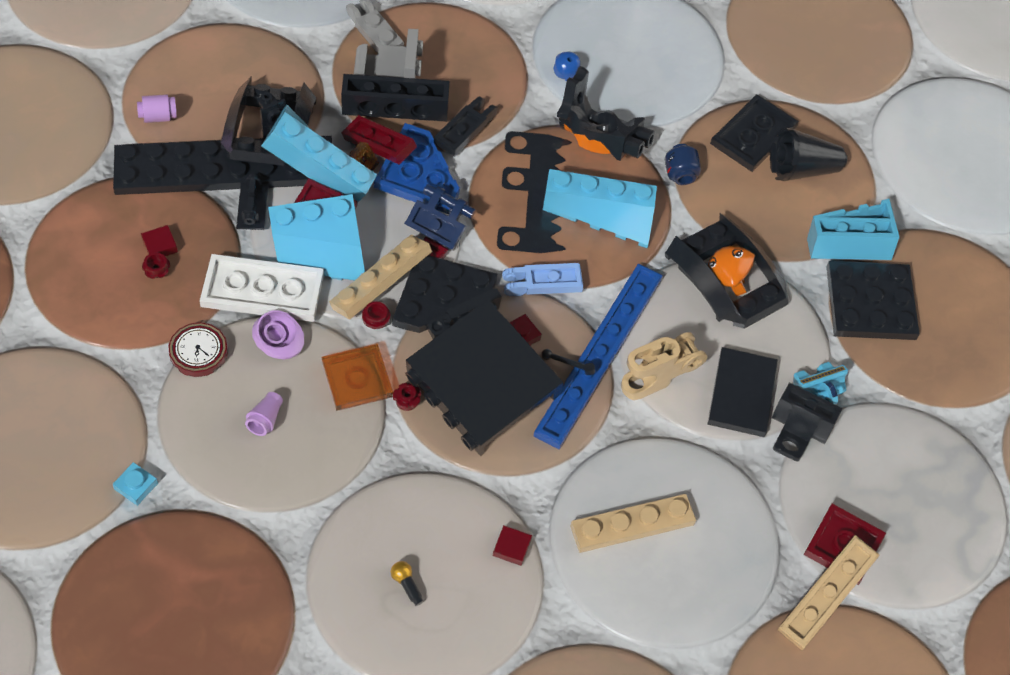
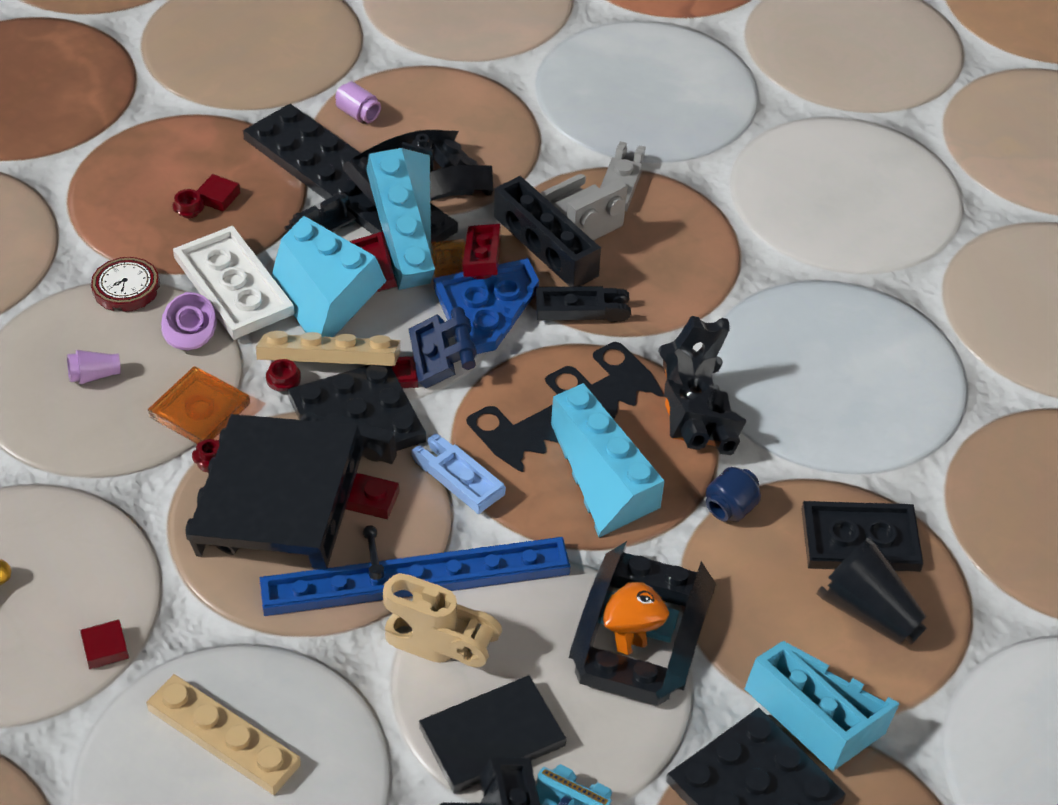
camera: 55 degrees right, 10 degrees down
blue piece [553,51,580,81] -> none

